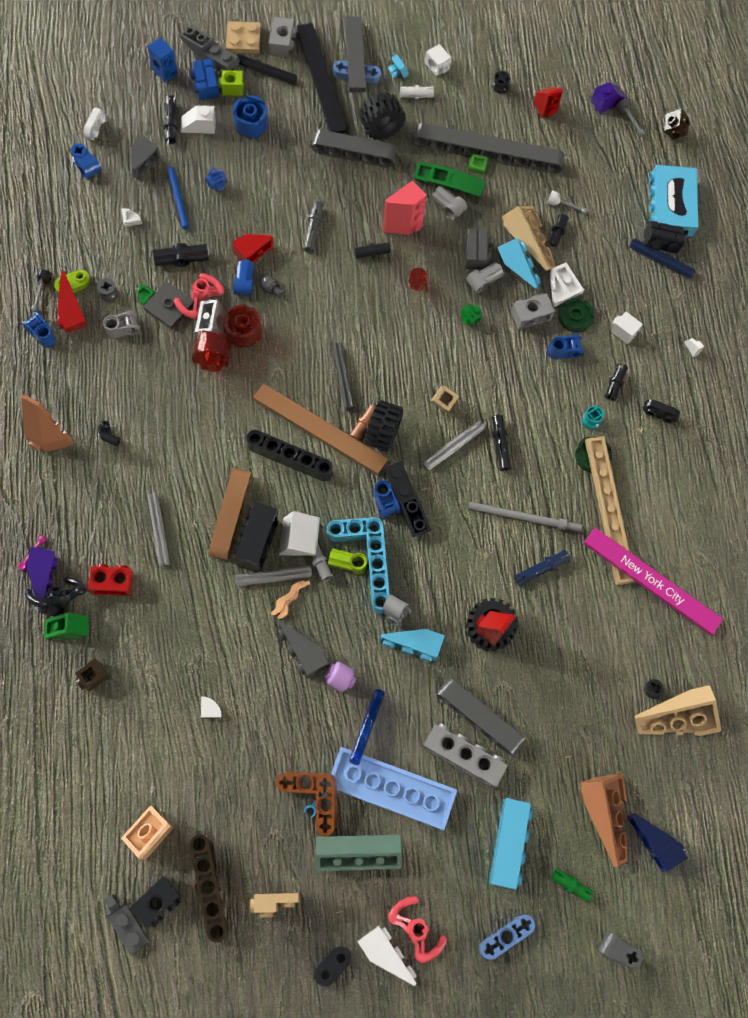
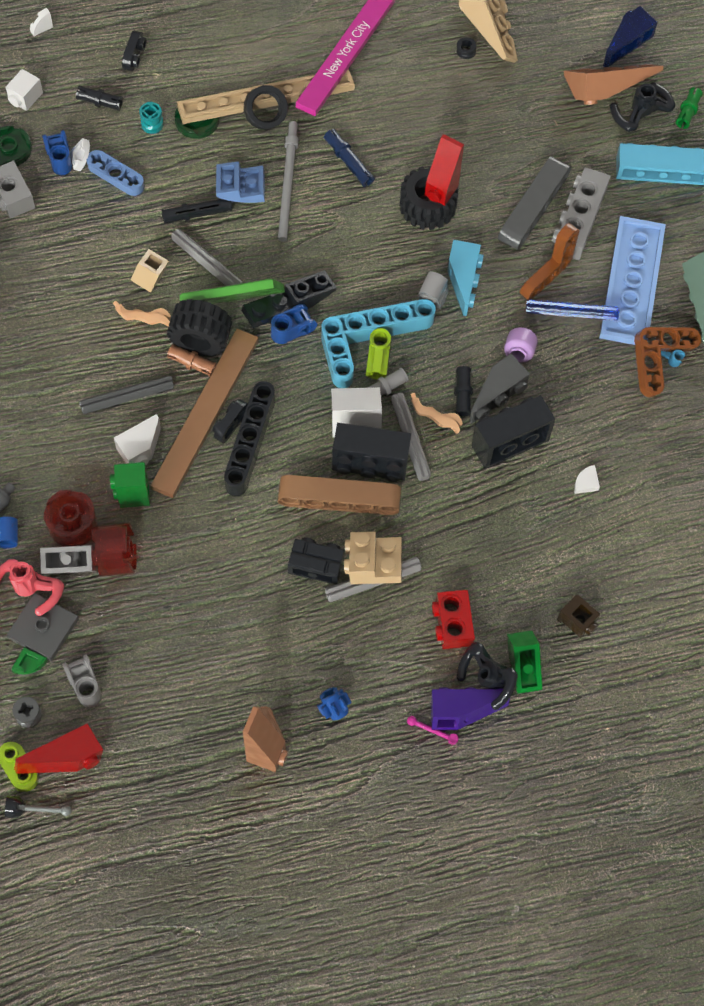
camera: 95 degrees left, 5 degrees down
blue piece [22,312,56,347] -> none
black arm [98,421,121,446] -> none
green gear [460,304,482,326] -> none
none -> white tile [70,138,90,171]
none -> medium blue beam [86,150,144,196]
none -> green brick [110,462,150,508]
none -> light nougat hair [113,301,171,327]
none -> white slope [114,414,161,465]
none -> bright green tile [179,279,285,304]
none -> black plate [212,399,248,443]
none -> medium blue slope [216,161,265,203]
none -> black tyre [243,85,288,129]
none -> black brick [288,537,344,585]
none -> blue gear [317,687,352,720]
none -> tan plate [344,531,402,584]
none -> black pin [454,366,473,417]
none -> black brick [471,395,555,469]
none -> dark orange beam [519,223,579,301]
none -> black piece [610,82,676,132]

